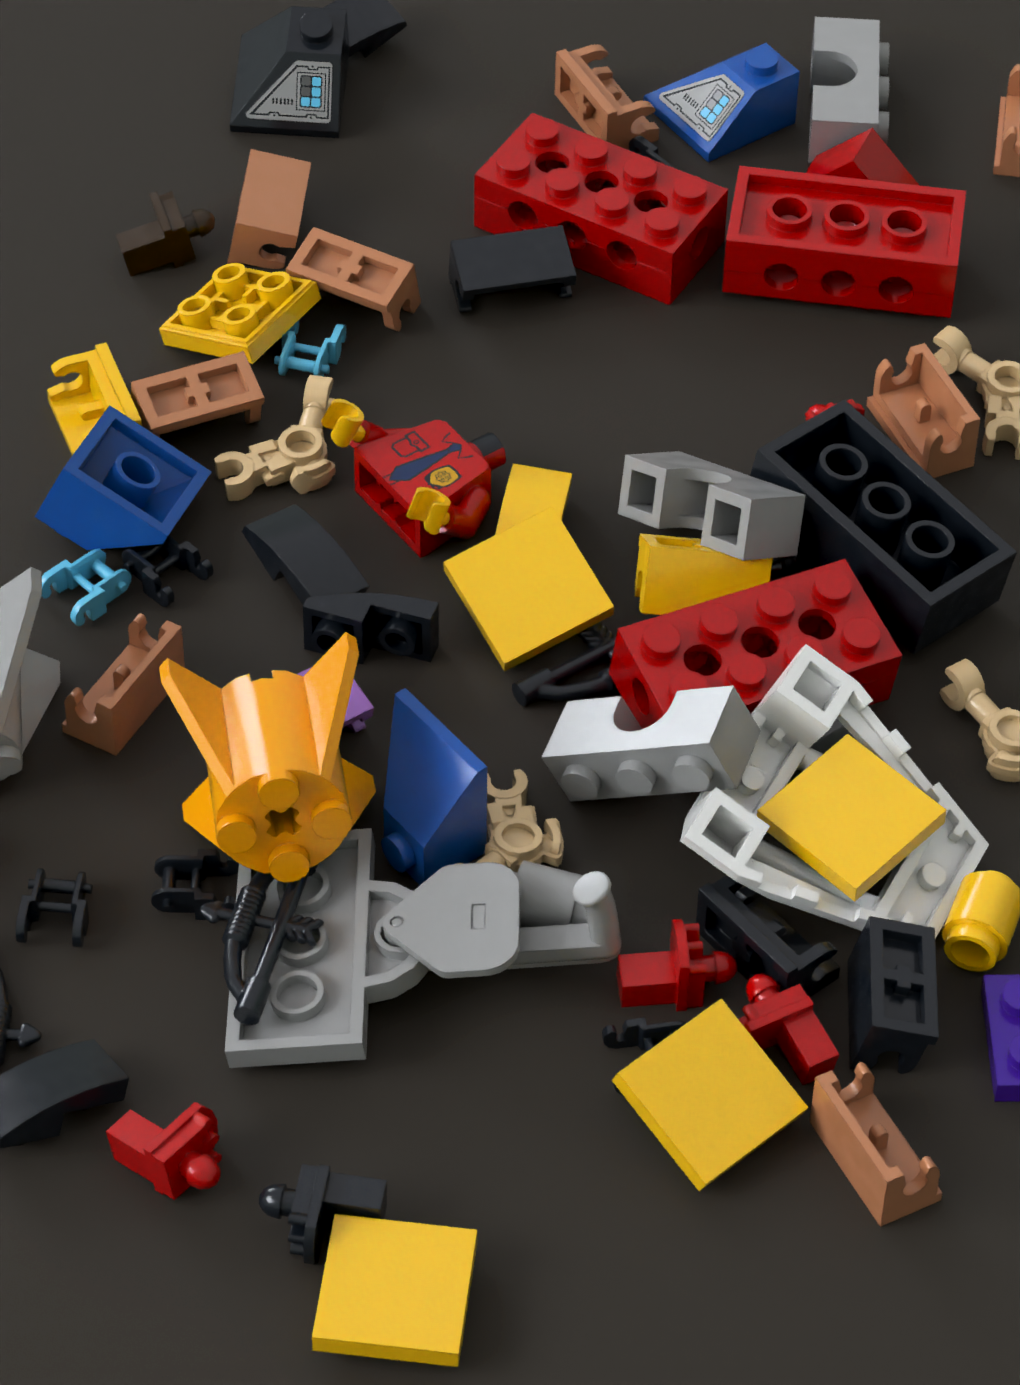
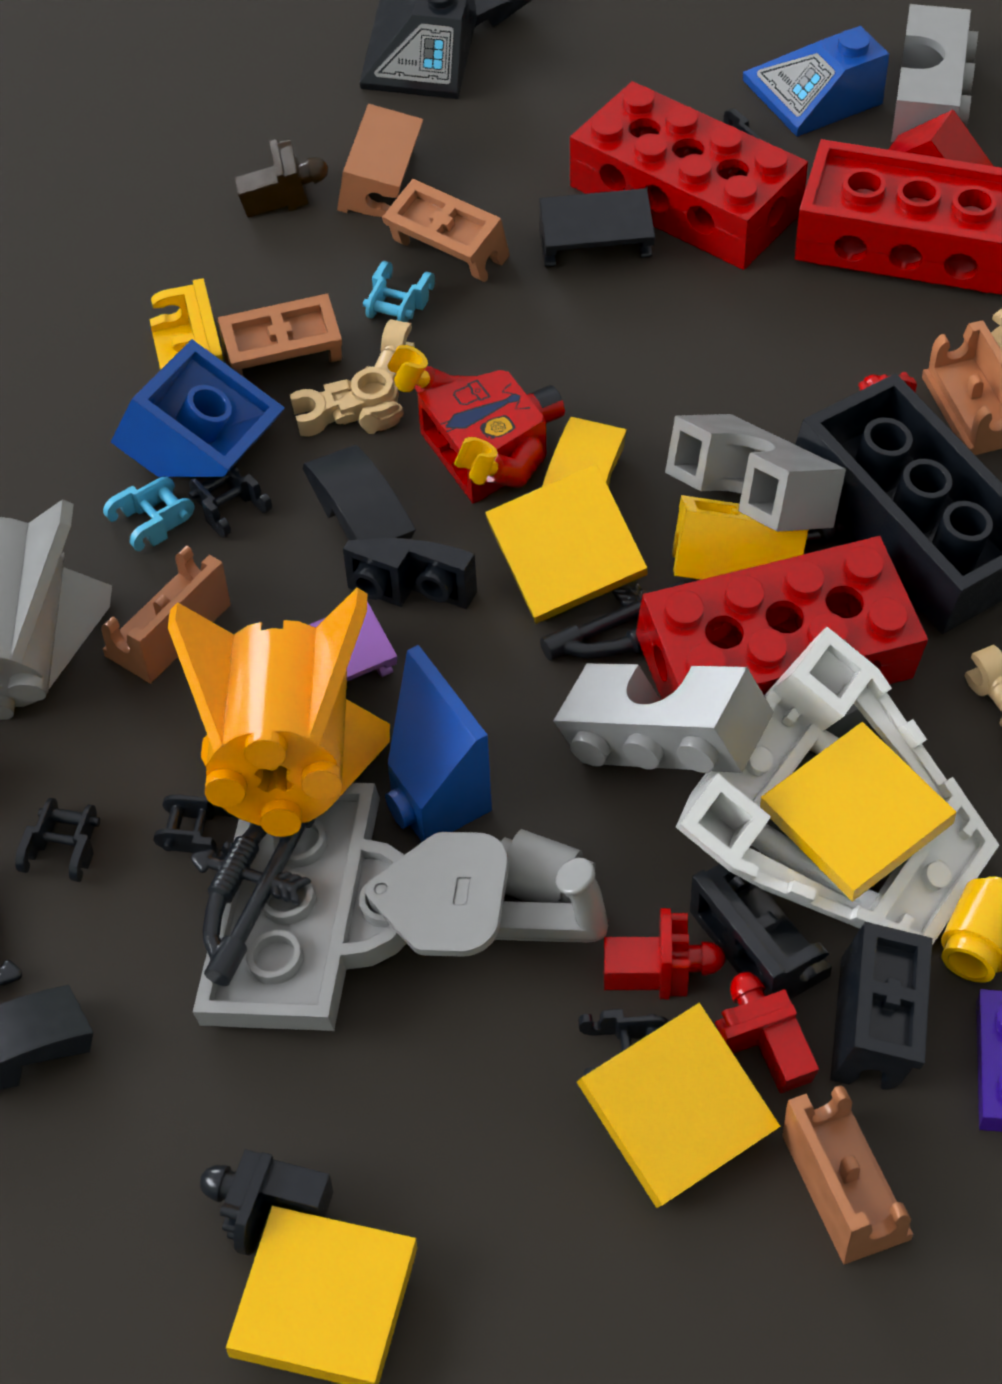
camera: 10 degrees right, 5 degrees up
red piece [106,1102,222,1200] -> none
yellow tile [159,263,321,364] -> none
tan piece [453,769,564,872] -> none
nougat hinge [555,44,659,150] -> none

